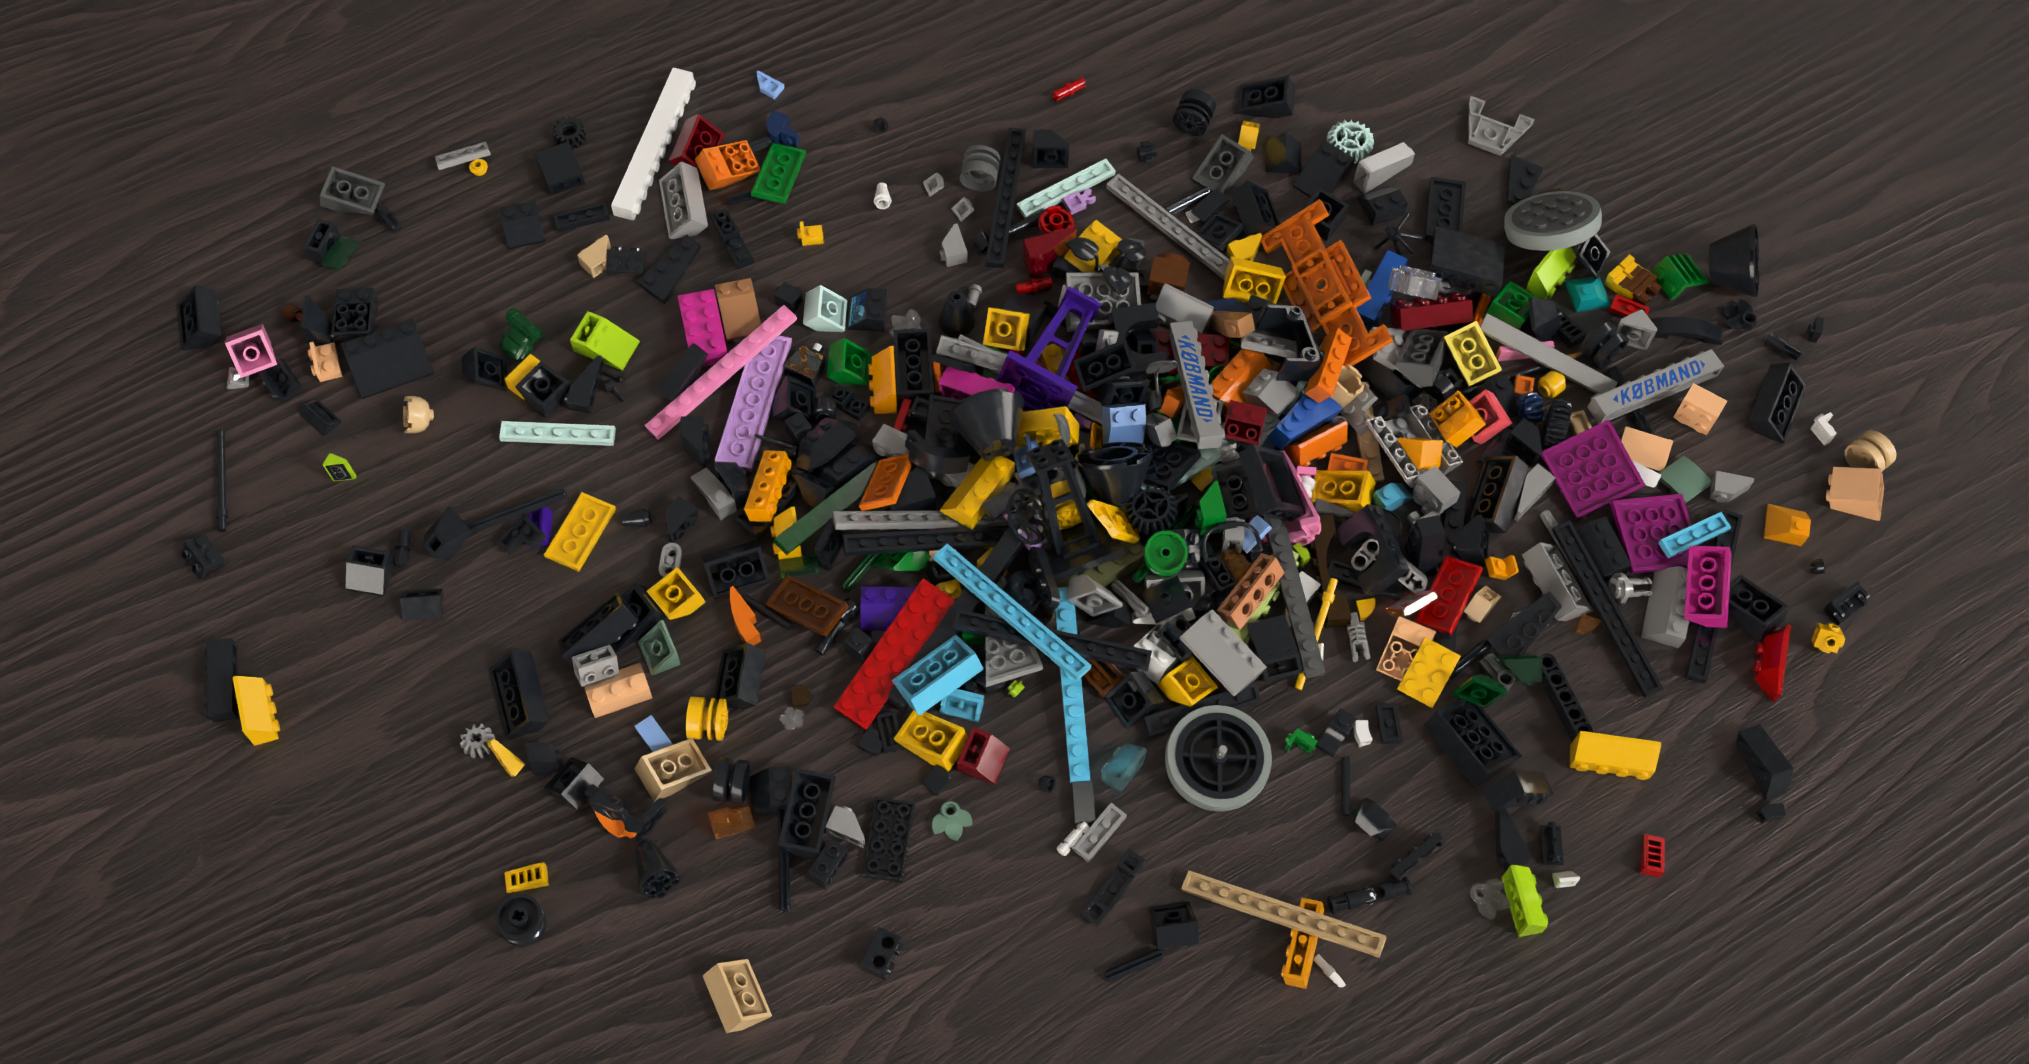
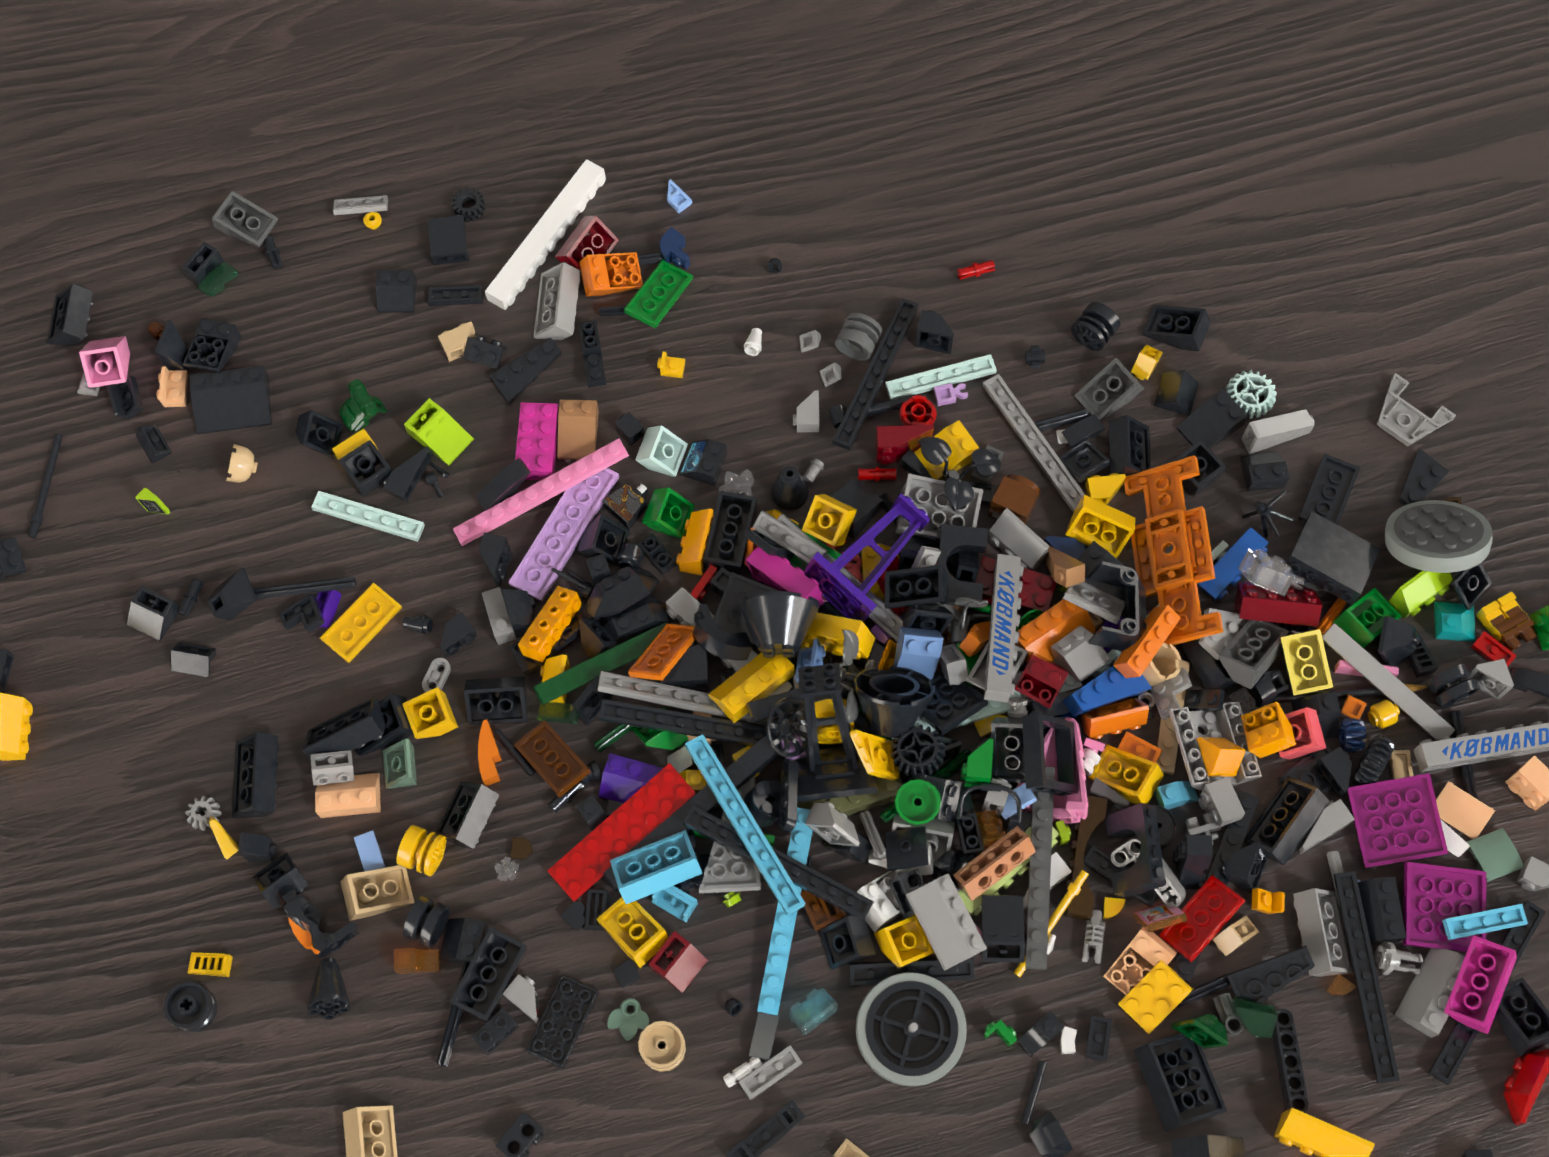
camera: 20 degrees right, 5 degrees up
none -> tan wheel [638,1021,686,1072]
none -> white sticker [667,746,692,773]

